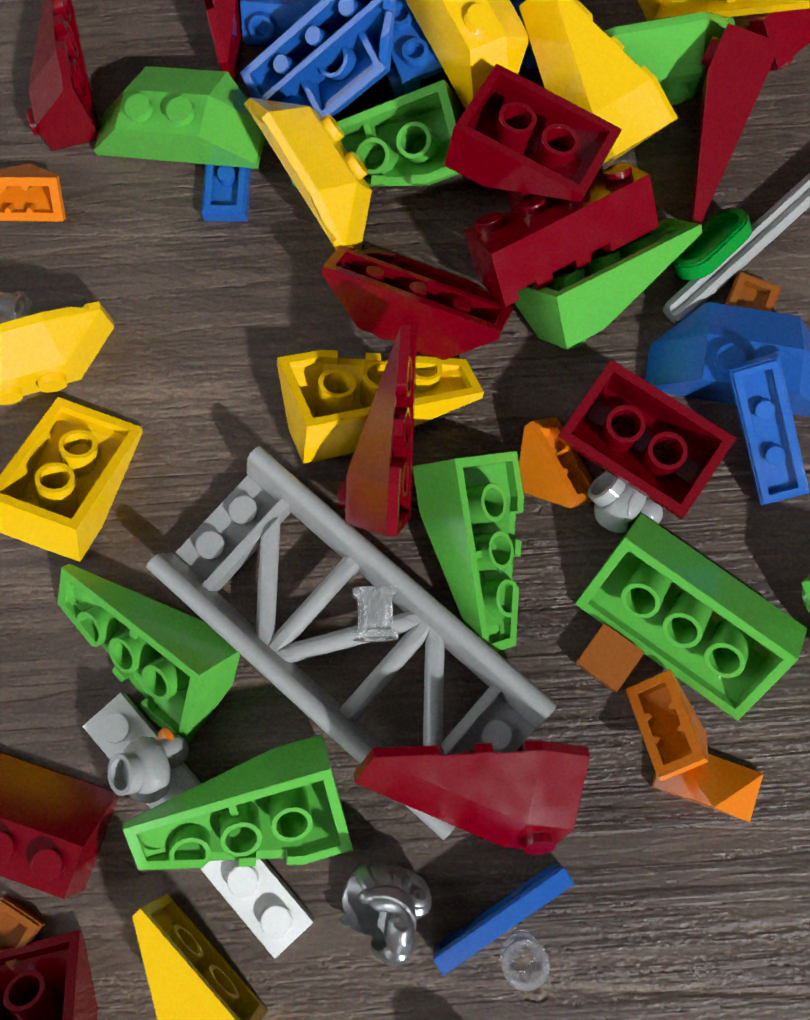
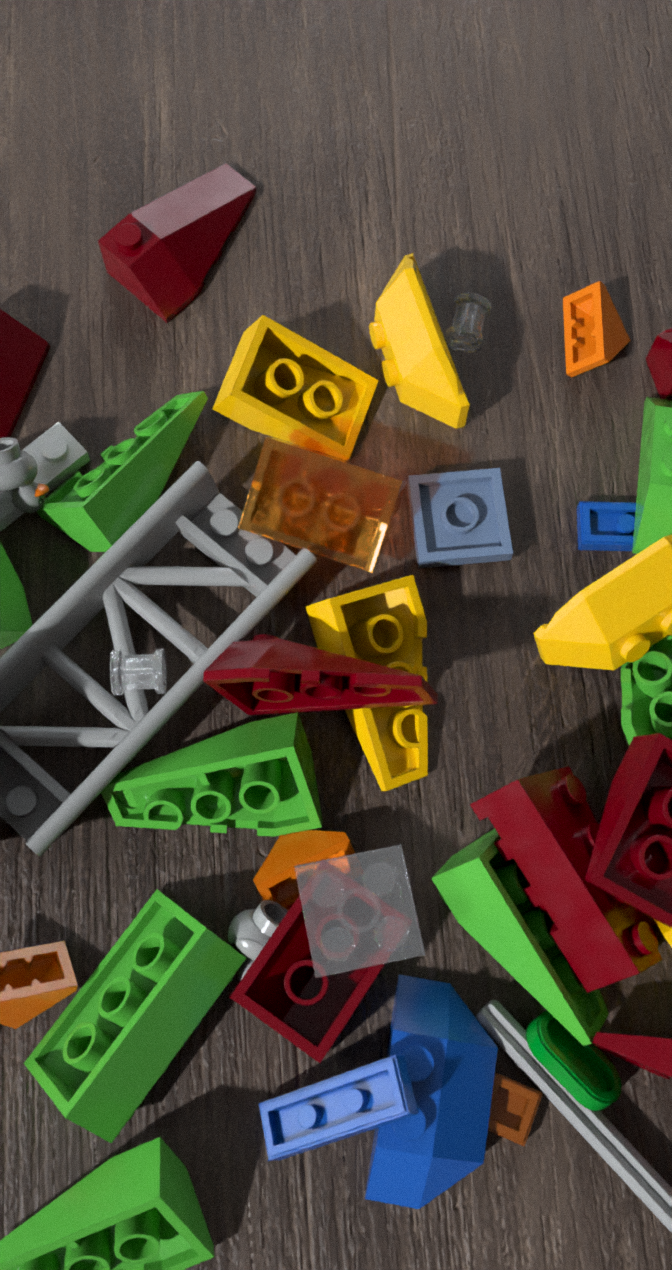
camera: 80 degrees right, 5 degrees down
dark red wedge [322,245,513,360] -> none
dark orange tile [574,623,645,693] -> none
none -> clear orange slope [238,437,407,573]
none -> clear plate [294,844,425,978]
none -> sand blue plate [407,468,513,569]

